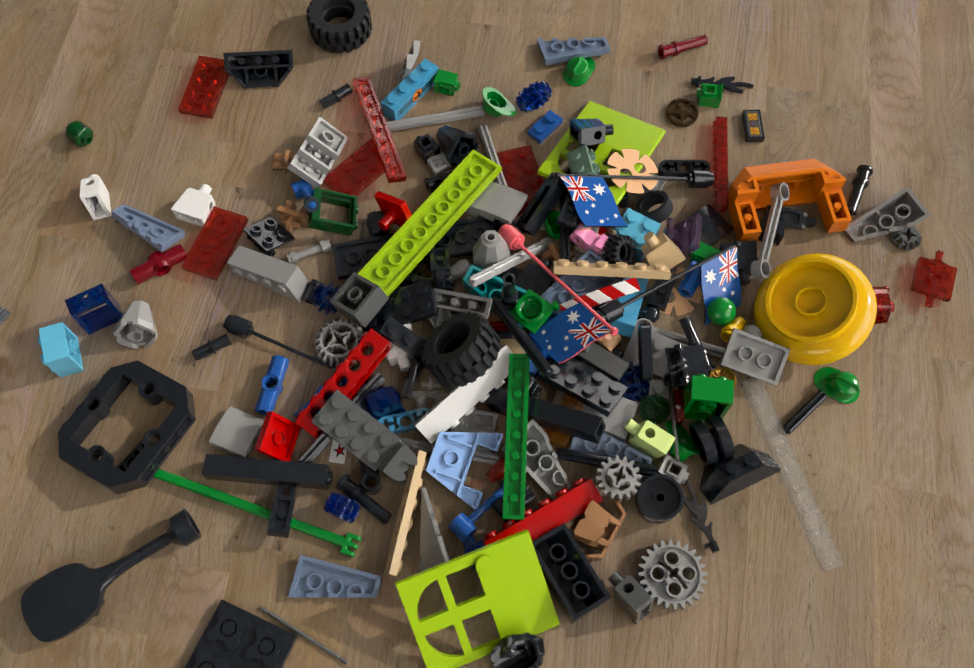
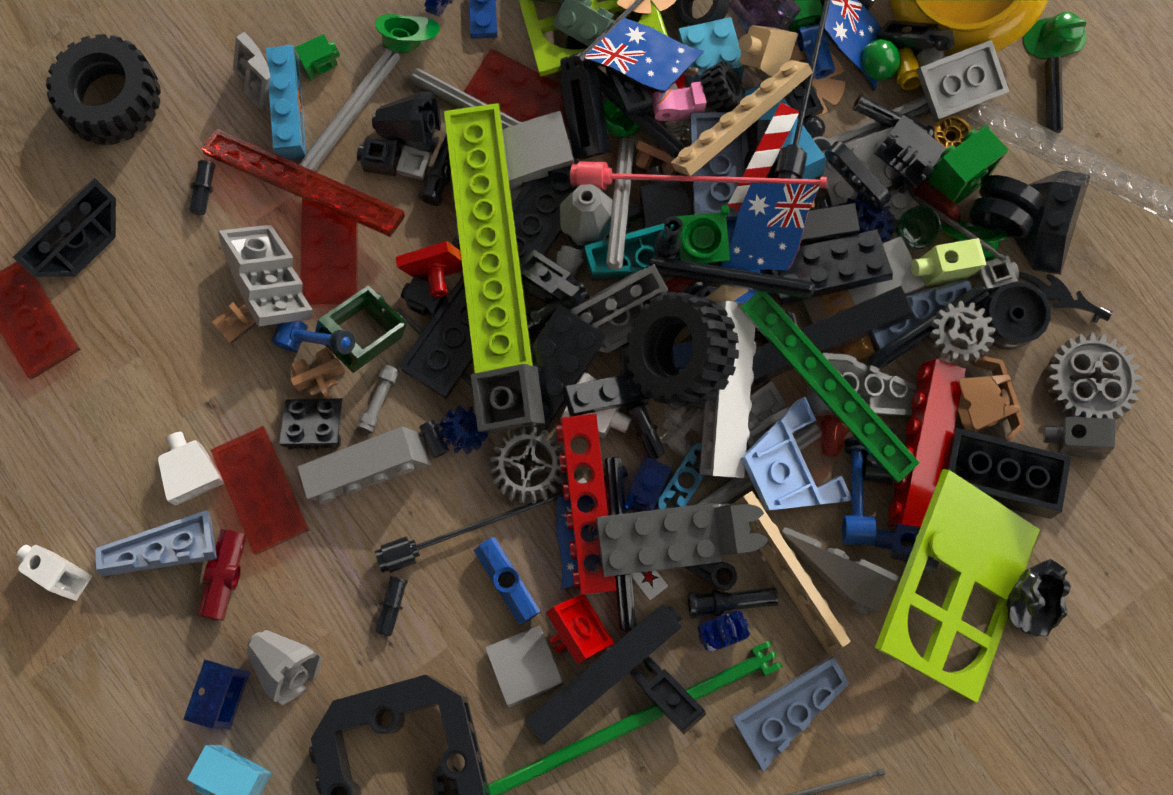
camera: 45 degrees left, 10 degrees up
none -> black hinge [876,20,955,51]

